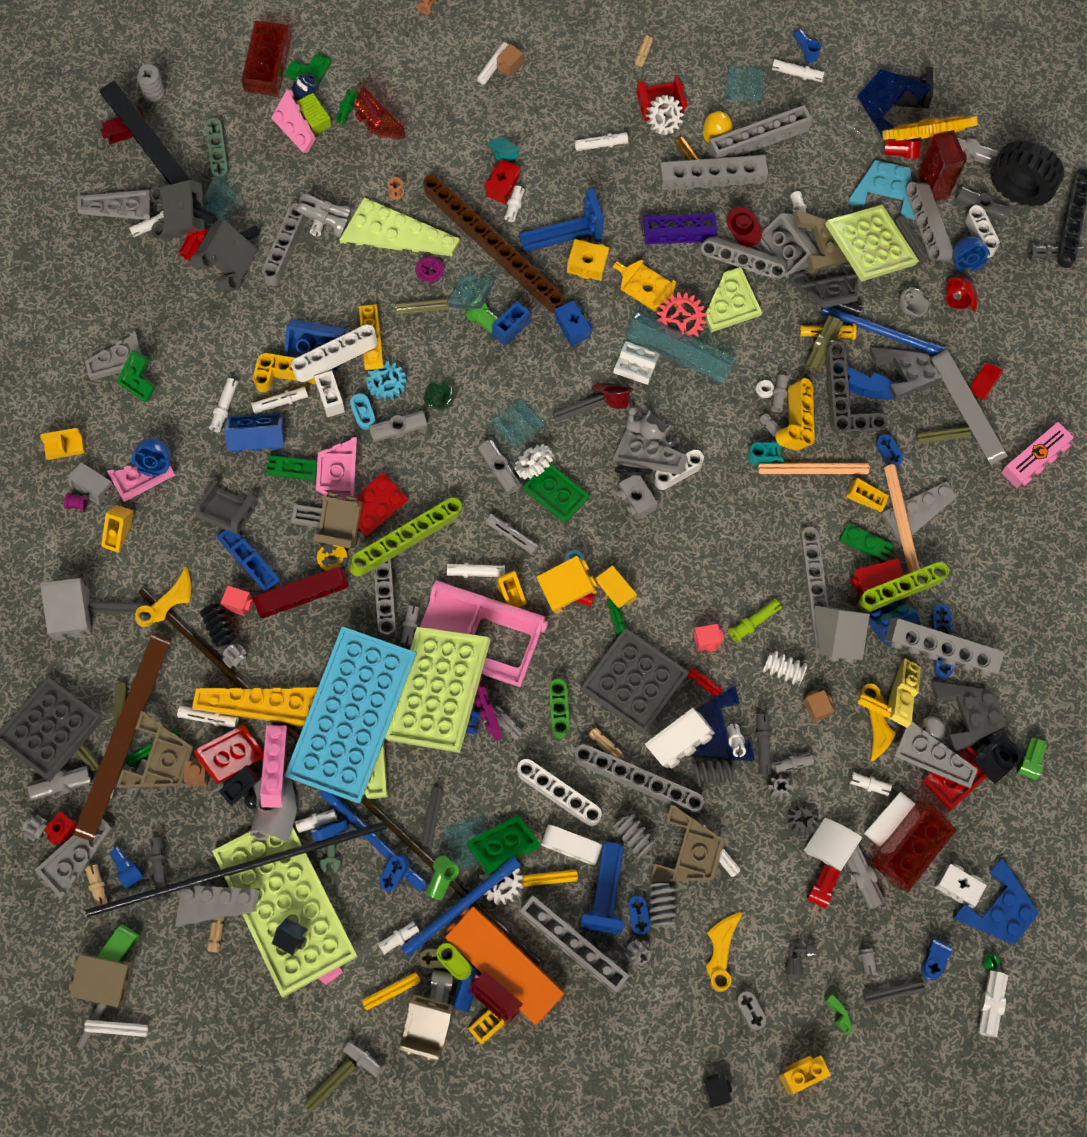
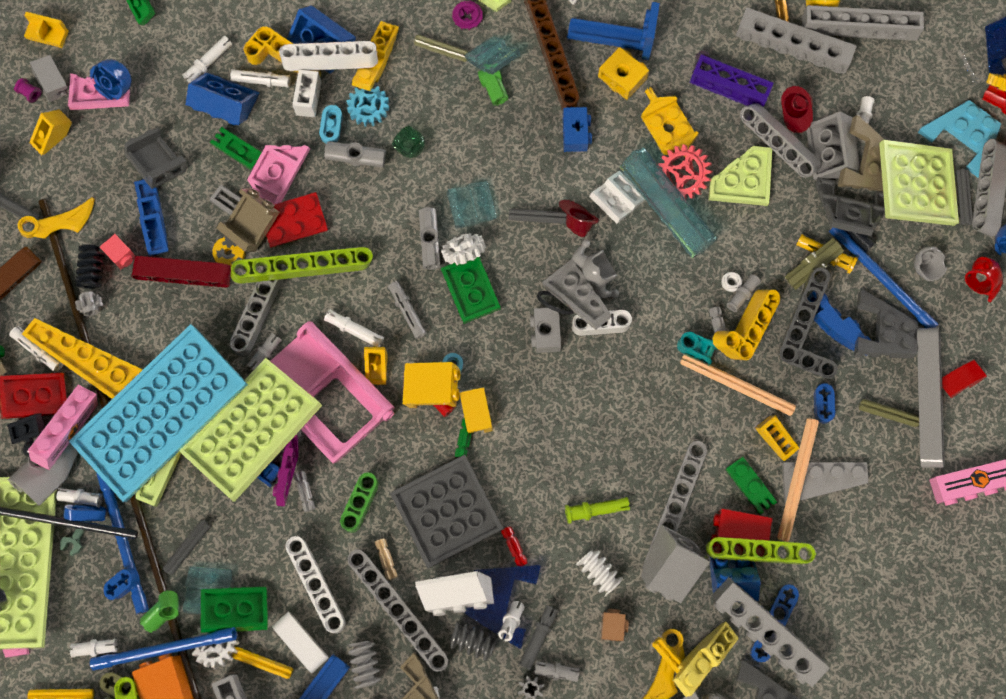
camera: 30 degrees right, 5 degrees up
blue brick [492,301,530,346] -> none
coral brick [693,624,724,652] -> none

